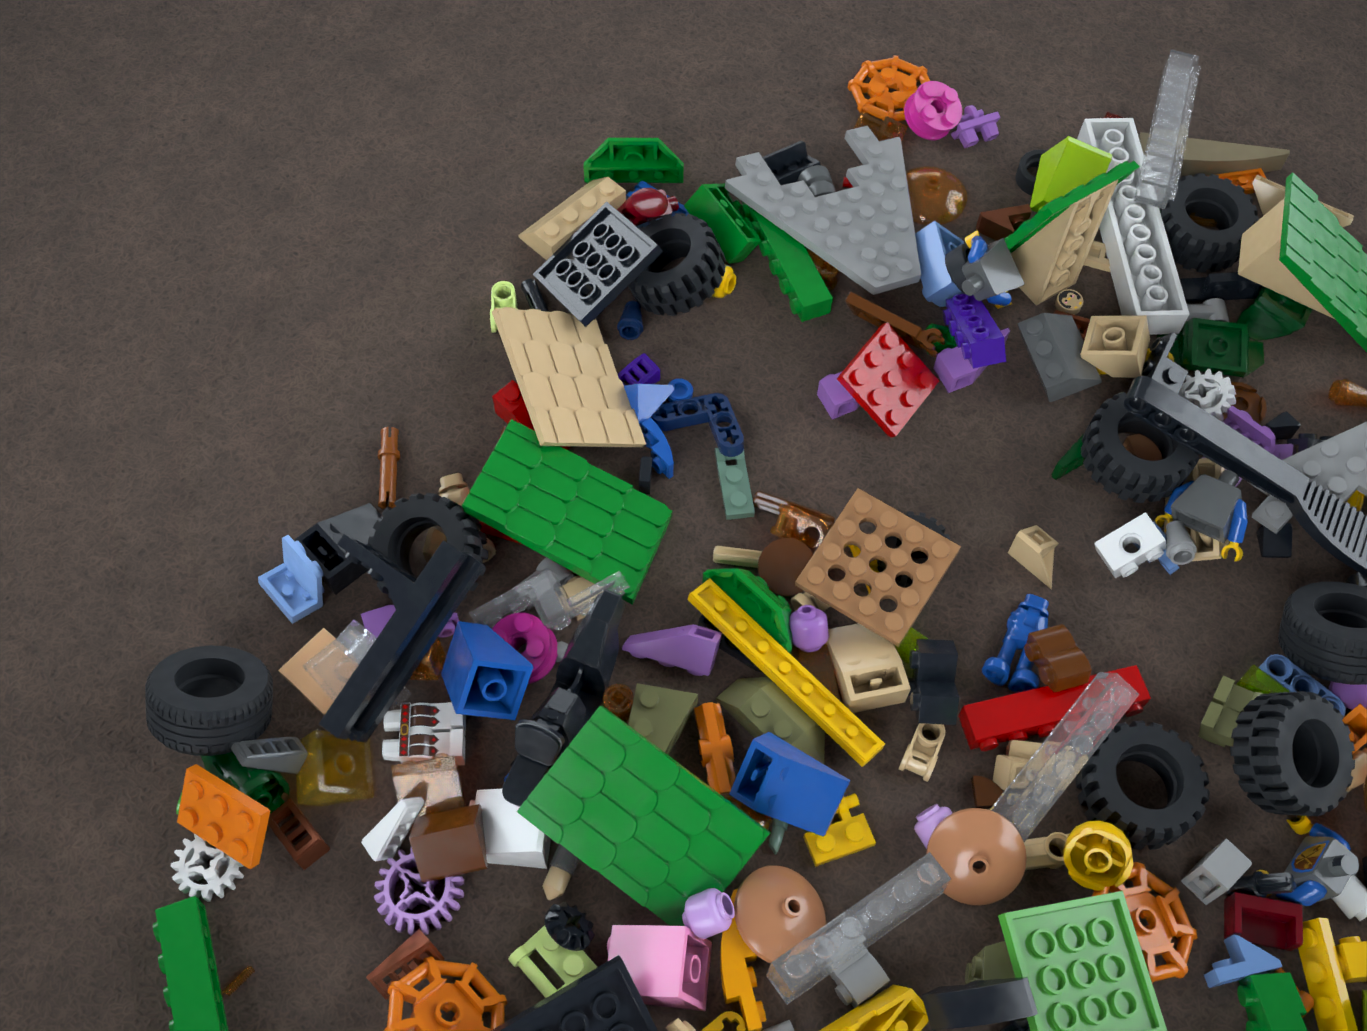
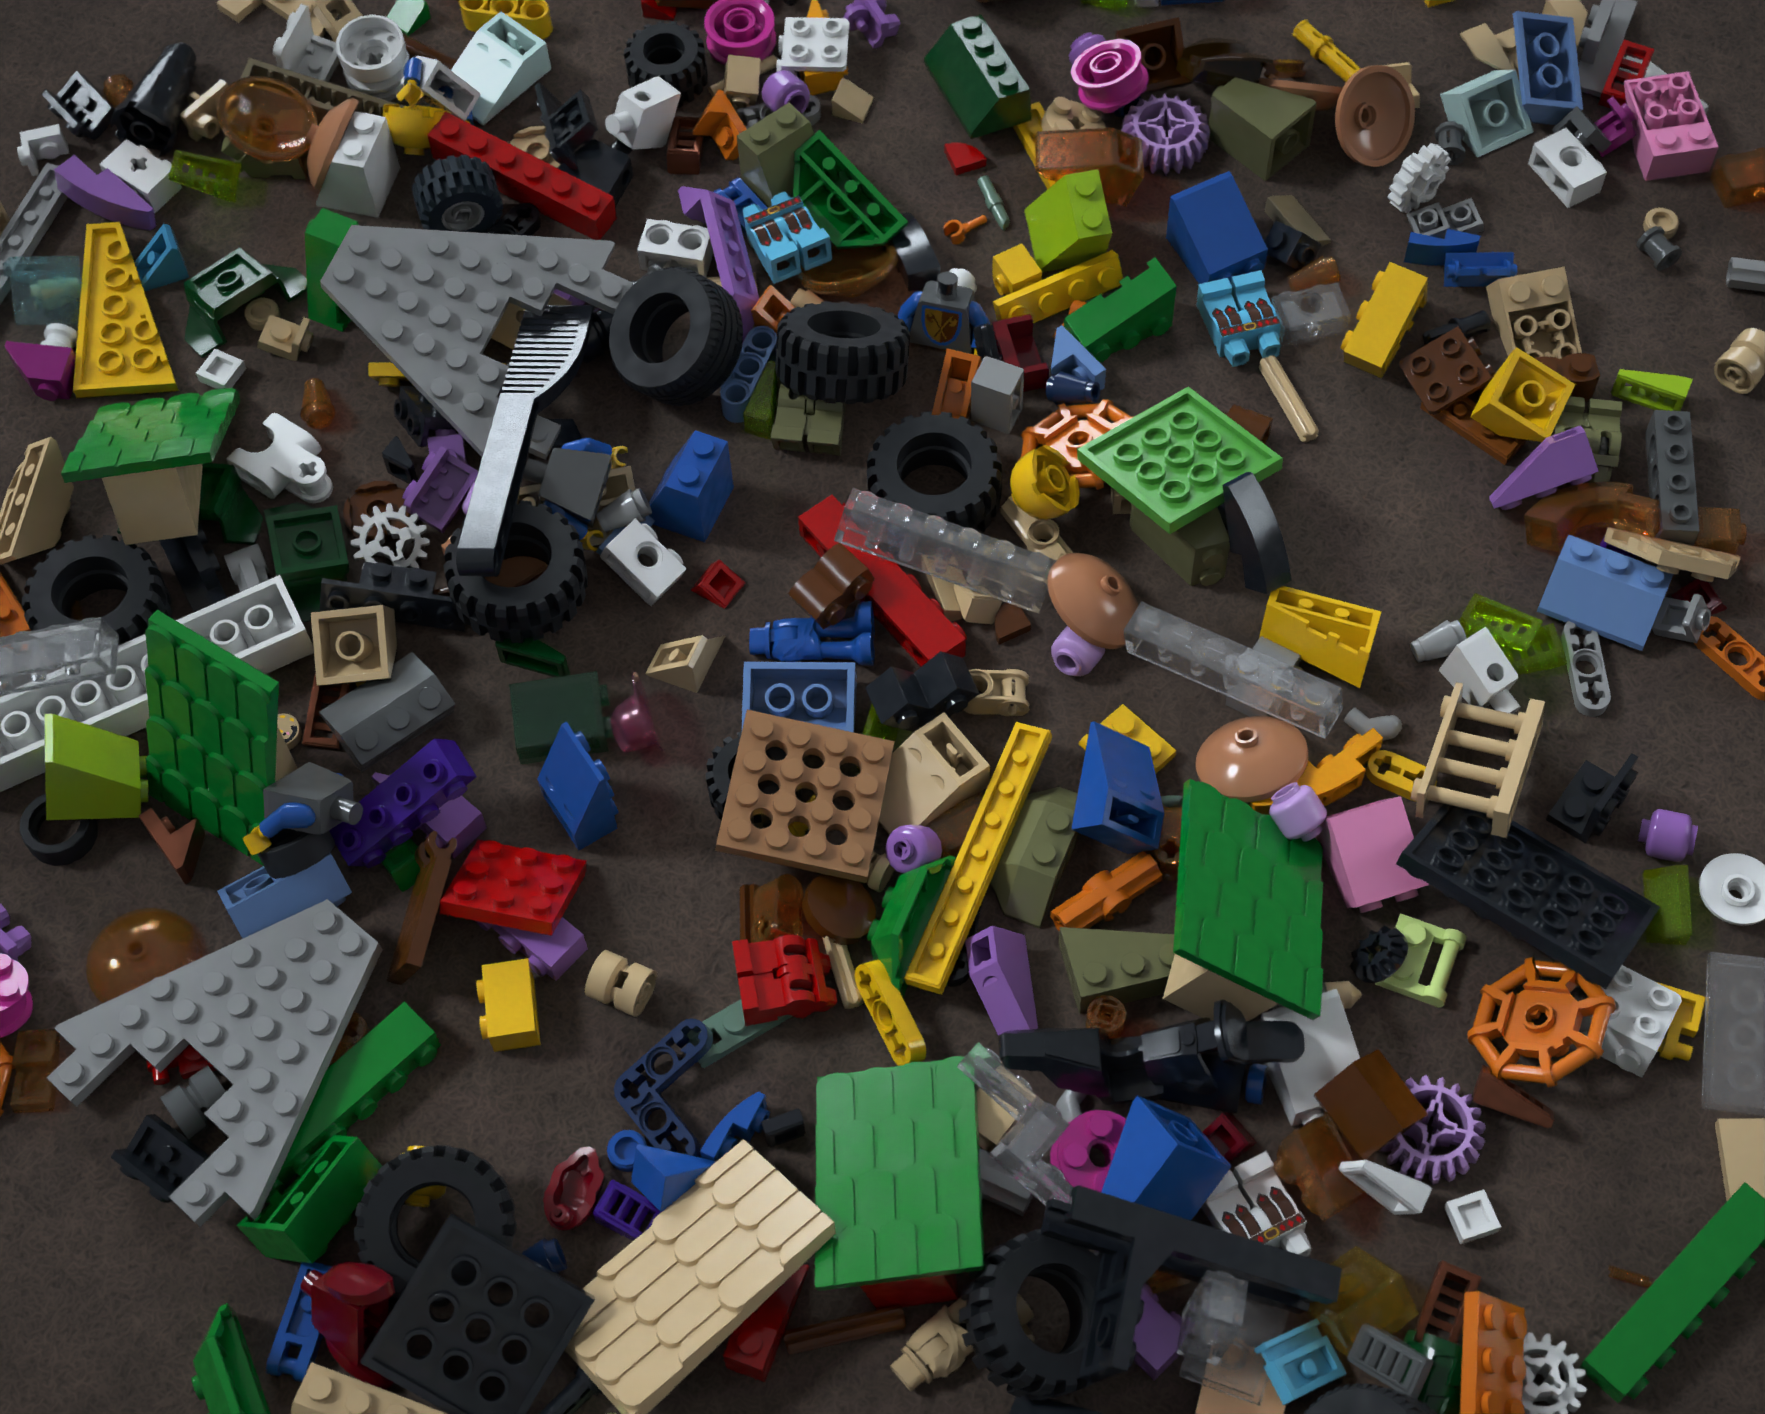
camera: 110 degrees left, 0 degrees up
none -> white piece [226,413,333,503]
none -> yellow brick [476,958,541,1052]
none -> clear green brick [509,671,614,764]
none -> blue slope [537,721,619,851]
none -> dark red arm [543,1146,605,1231]
none -> tan wheel [585,950,657,1017]
none -> clear pink piece [610,671,664,752]
none -> blue slope [649,430,734,542]
none -> red slope [691,559,745,609]
none -> red hips [732,935,838,1027]
none -> medium blue slope [741,662,857,732]
none -> yellow beam [855,960,926,1066]
none -> orange slope [932,348,981,419]
none -> dark blue cone [1046,371,1100,406]
none -> dark red slope [1203,1113,1257,1164]
none -> medium azure plate [1254,1318,1347,1405]
none -> white plate [1444,1190,1501,1244]

